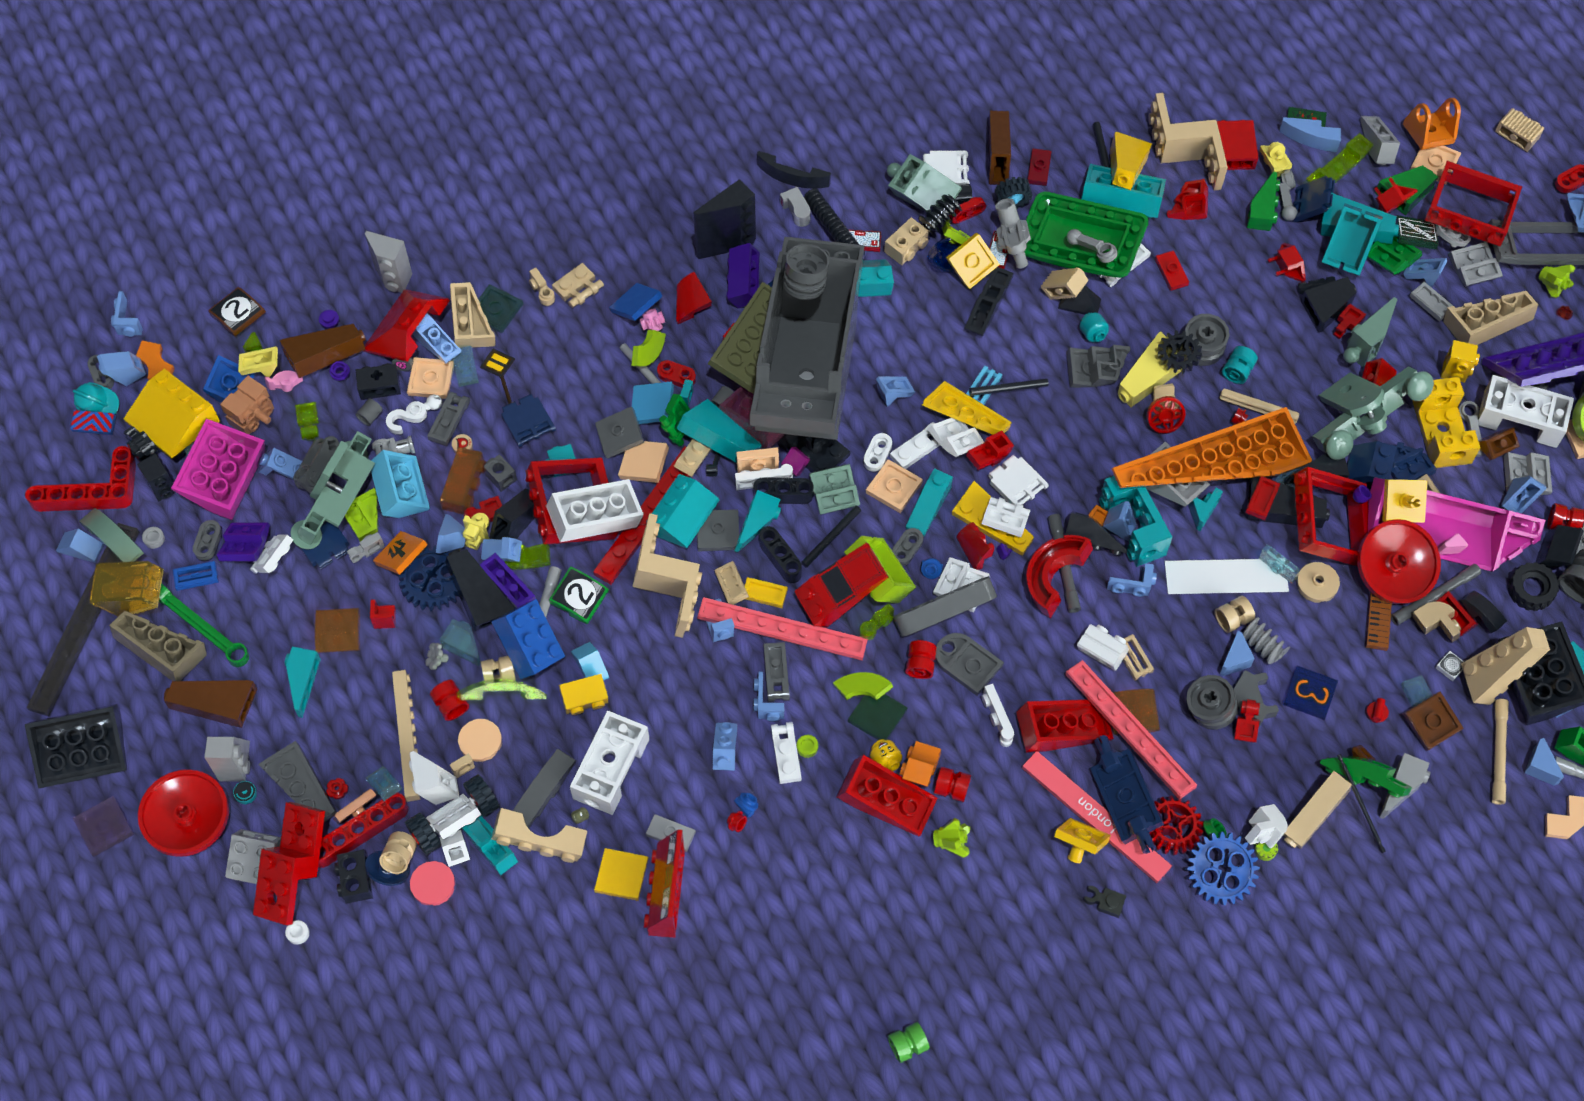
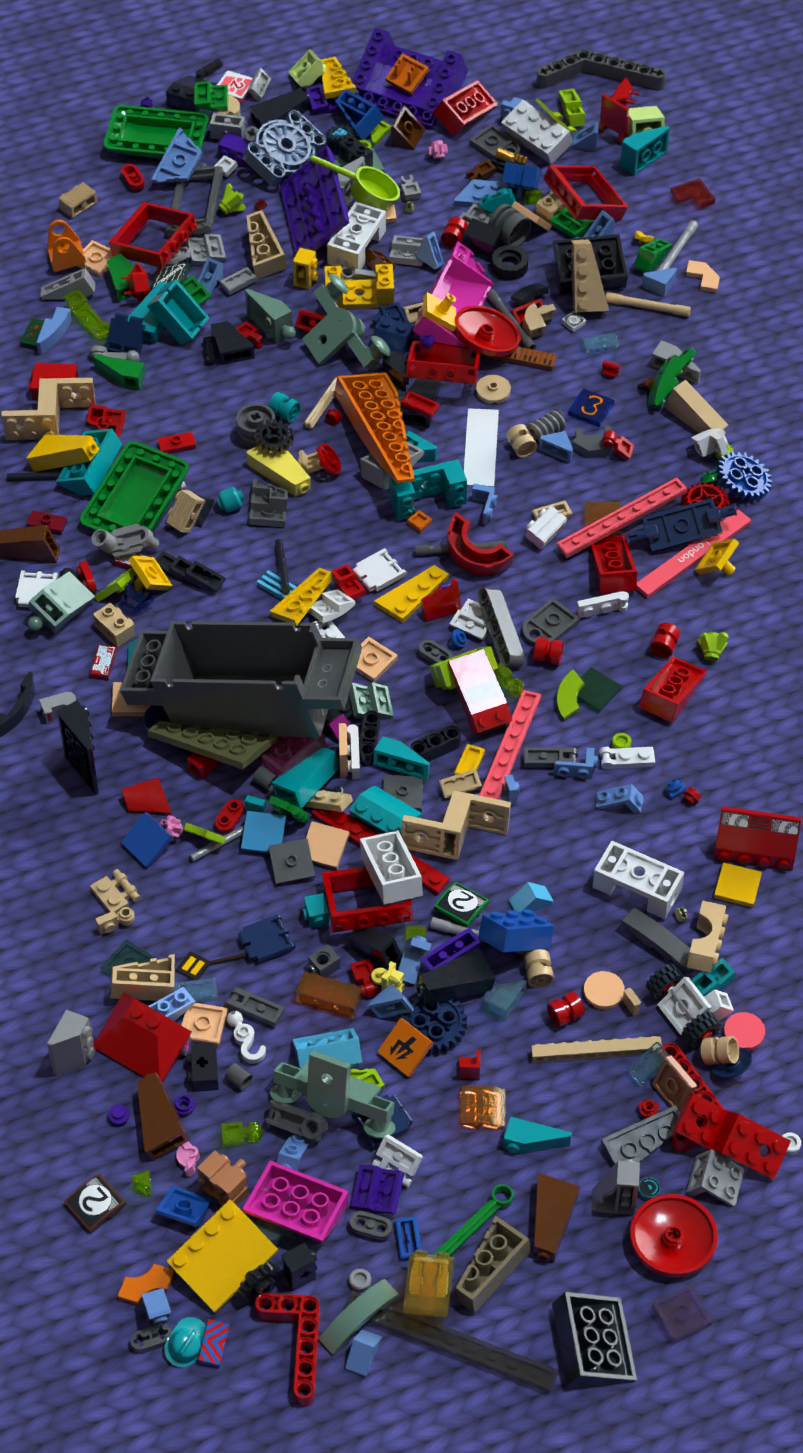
camera: 85 degrees left, 10 degrees down
medium blue bracket [111,291,143,337] -> none
light yellow slope [238,347,278,378] -> none
black brick [334,849,373,904] -> none
light grey plate [347,532,385,563] -> none
light grey connector [372,436,415,456] -> none
white slope [409,751,459,805] -> none
light grey plant [425,643,448,670] -> none
tan tile [452,434,473,456] -> none
clear neon green slope [457,679,547,700] -> none
yellow brick [559,674,608,715] -> none
light grey plate [646,814,696,852] -> none
dark purple brick [727,243,760,308] -> none
dark grey wheel [783,244,829,300] -> none
black bar [801,505,861,568] -> none
black piece [804,188,865,255] -> none
yellow head [870,739,902,771] -> none
orange brick [900,741,941,787] -> none
teal slope [905,468,953,537] -> none
black piece [918,194,962,236] -> none
white plate [982,497,1030,537] -> none
black wheel [995,177,1032,209] -> none
black slope [1065,511,1127,555] -> none
light grey piece [1067,229,1118,263] -> none
pearl dark grey plate [1084,886,1127,918] -> none
medium blue slope [1103,501,1137,541] -> none
dark grey wheel [1187,675,1239,730] -> none
clear light blue plate [1259,545,1300,584] -> none
light yellow hips [1260,142,1292,177] -> none
red piece [1268,243,1306,282] -> none
black piece [1337,754,1386,853] -> none
reddish brown tile [1403,691,1464,751] -> none
bright pink slope [1438,533,1468,555] -> none

